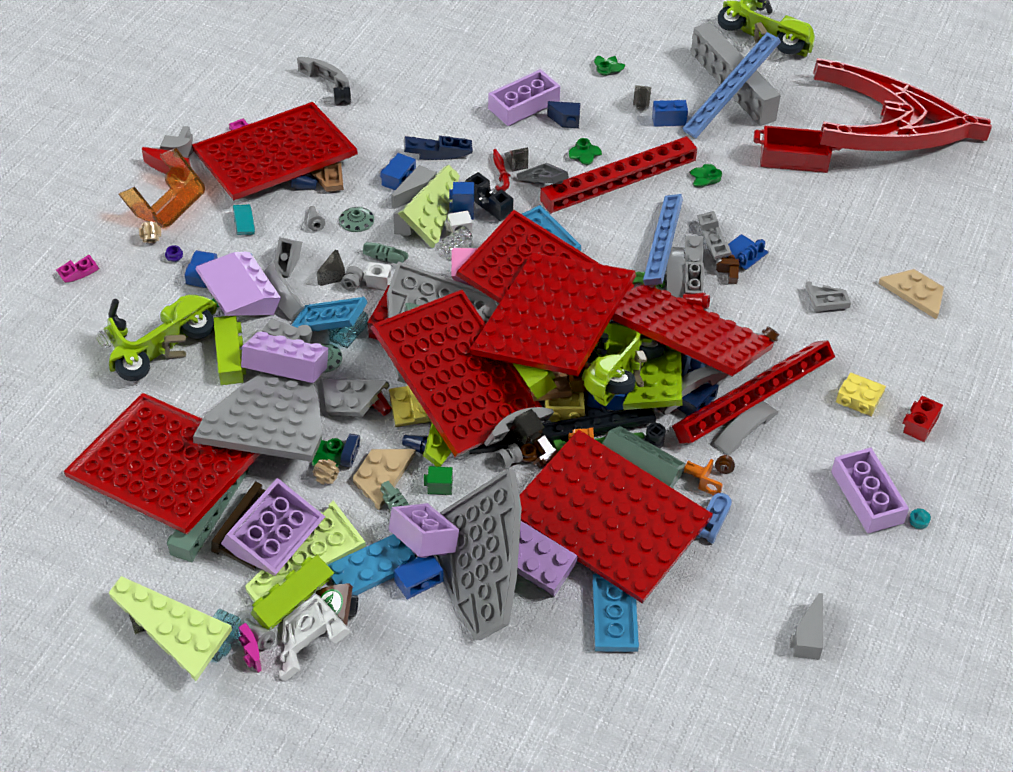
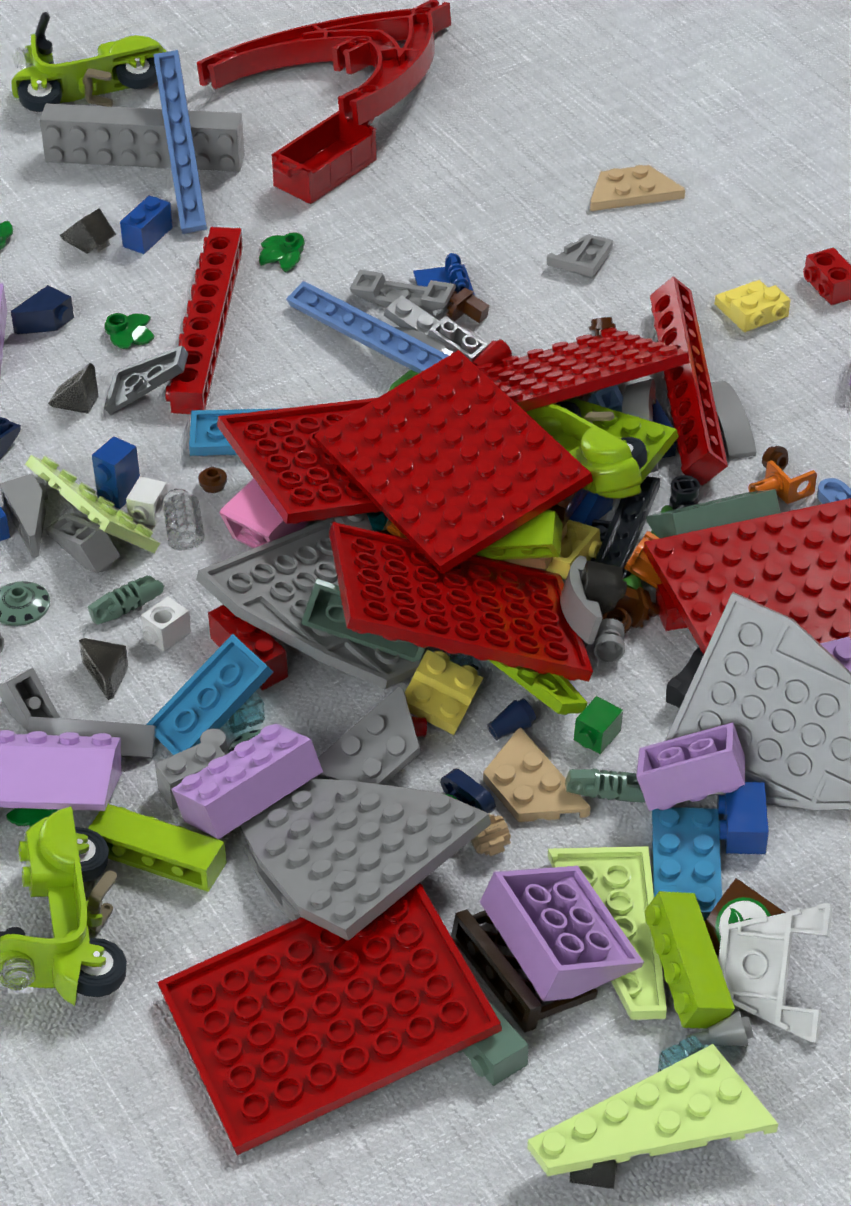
camera: 55 degrees left, 5 degrees down
dark pink slope [238,623,262,673] -> none
light grey wheel [341,266,364,291] -> none
black arch [465,172,514,222] -> none
red piece [493,149,511,191] -> none

